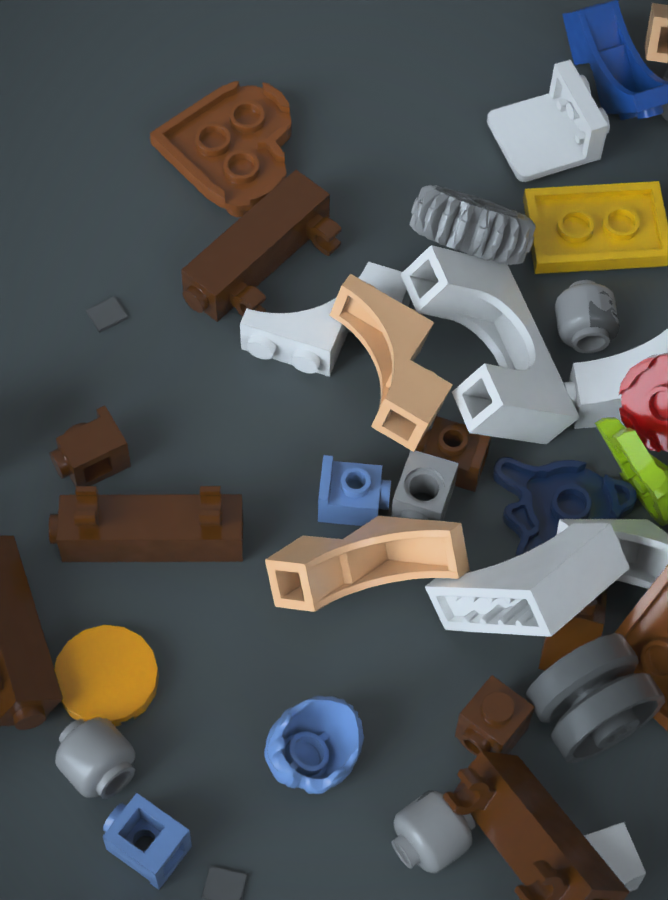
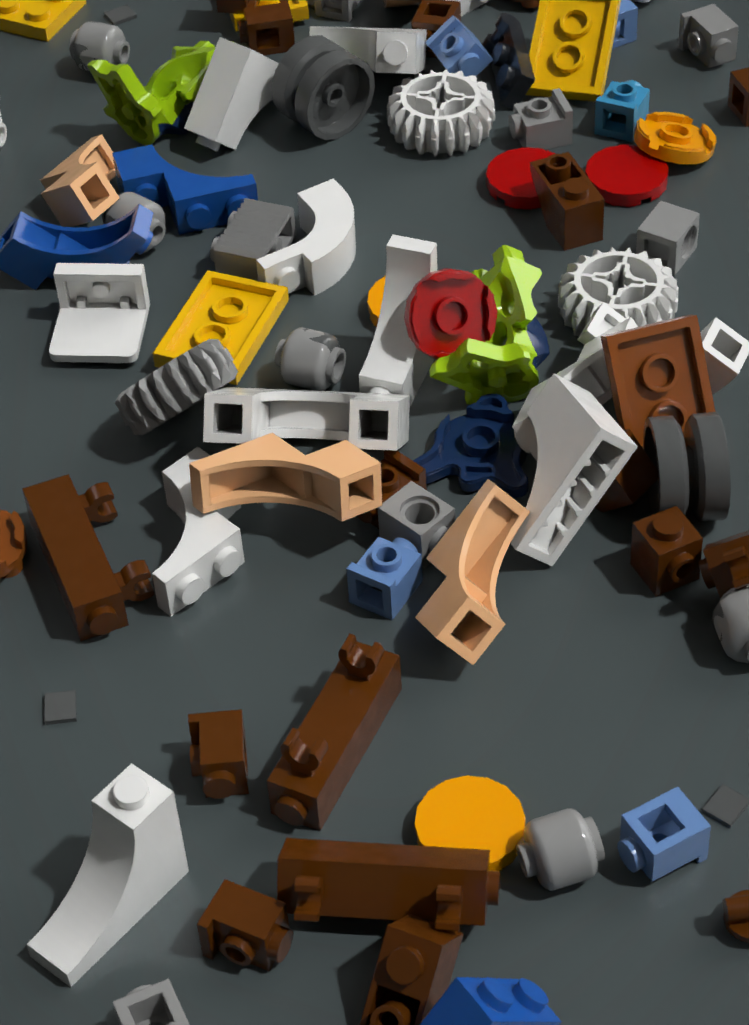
camera: 60 degrees left, 15 degrees down
medium blue hair [264,696,364,794] -> none

